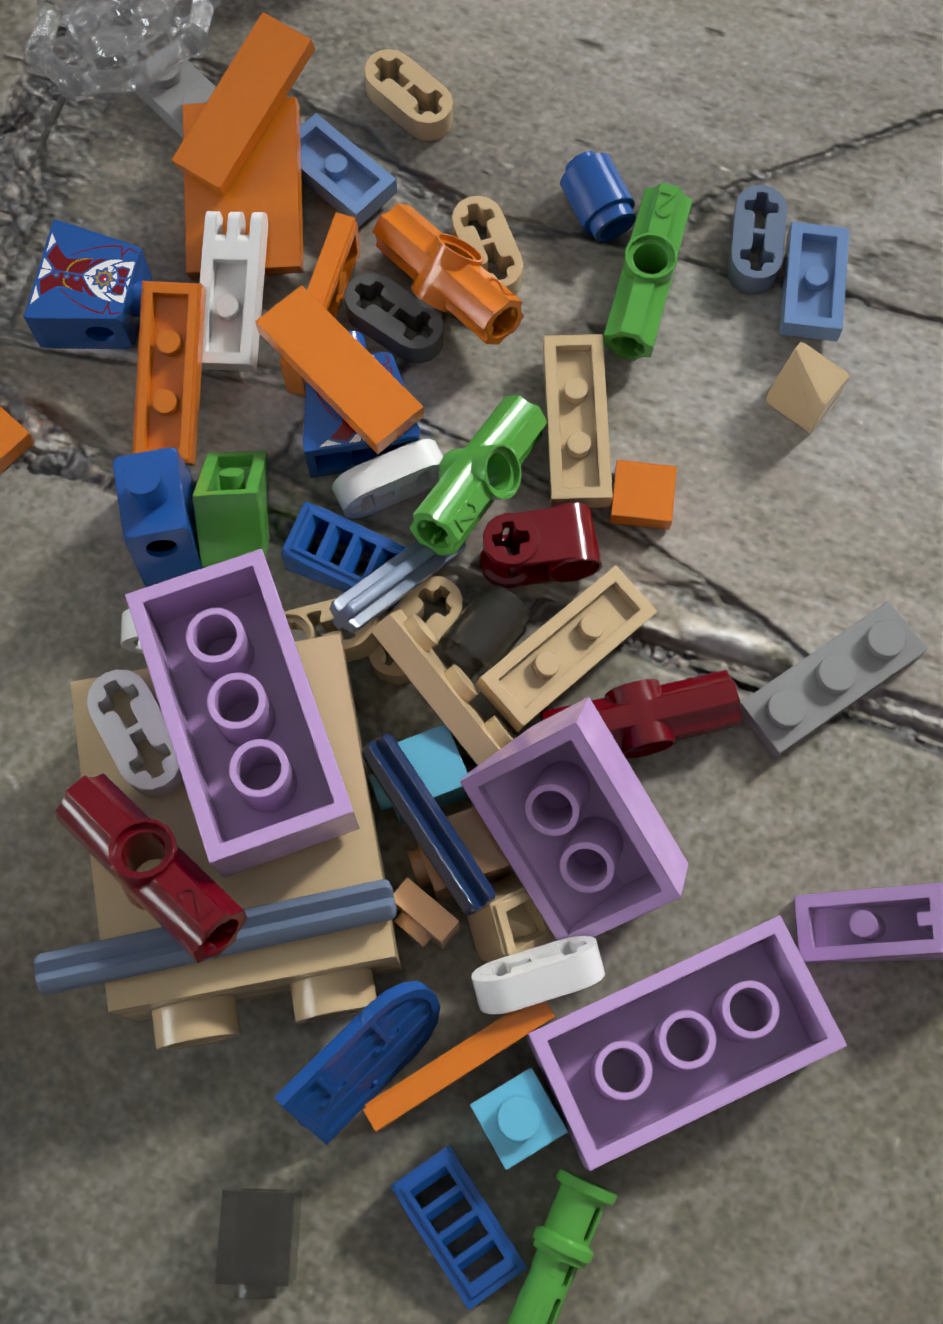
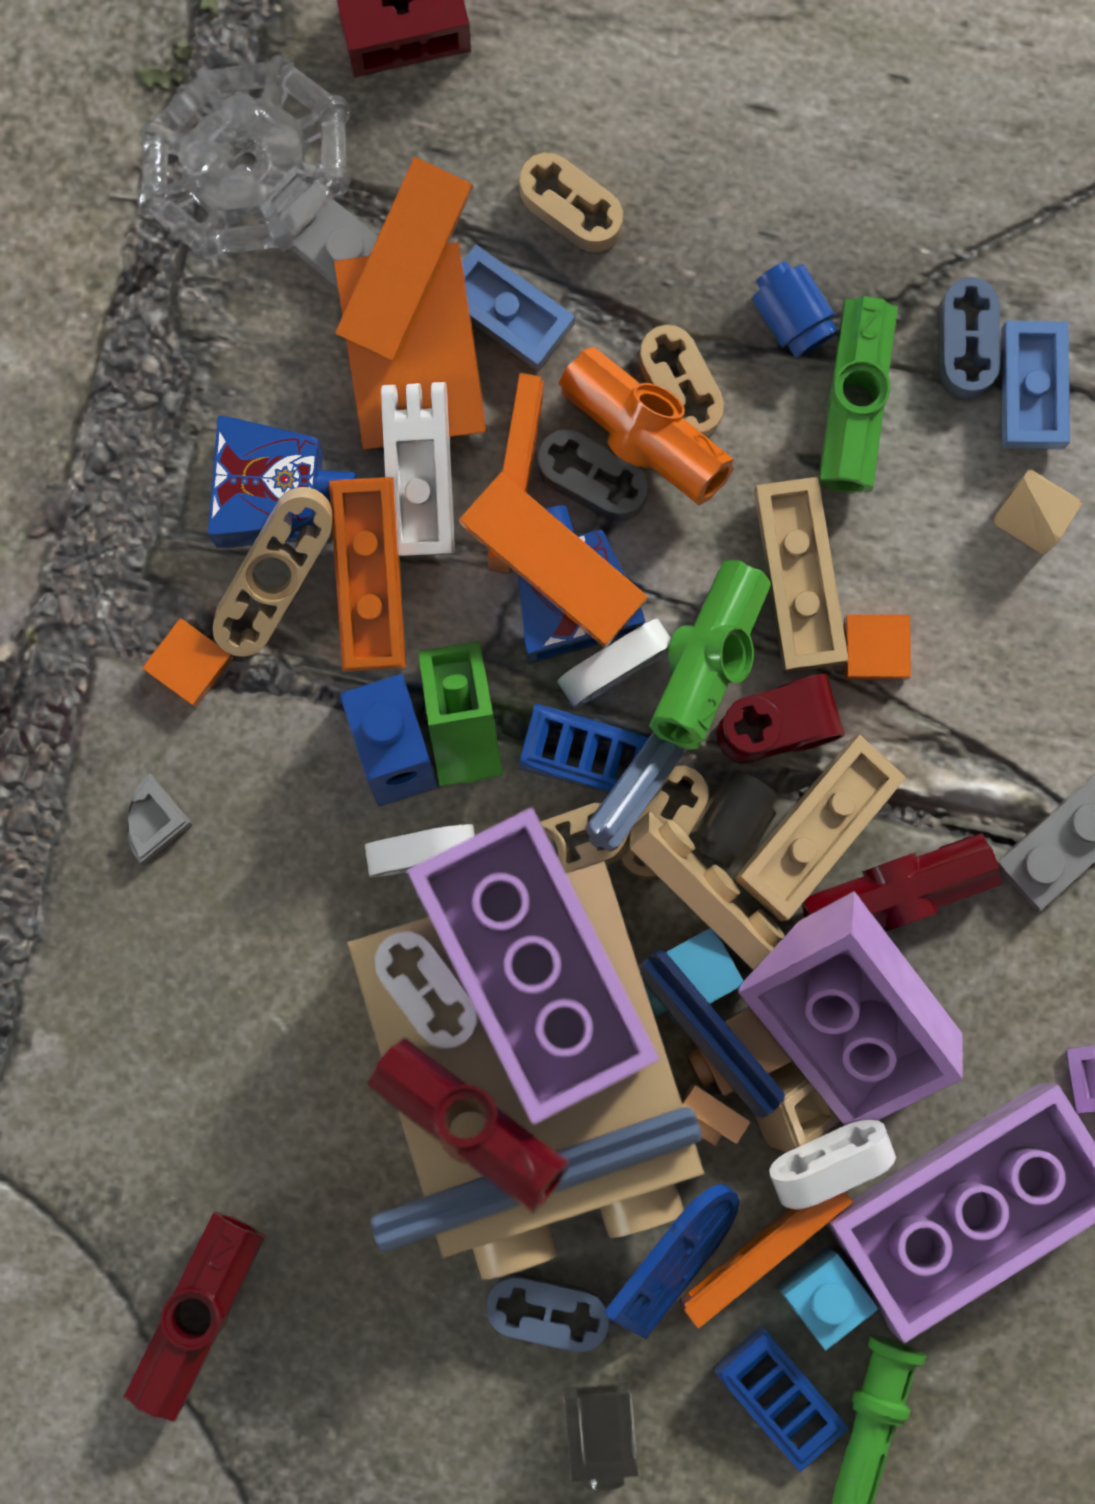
camera: 10 degrees left, 10 degrees up
none -> tan beam [213,487,333,656]
none -> sand blue beam [487,1274,609,1352]

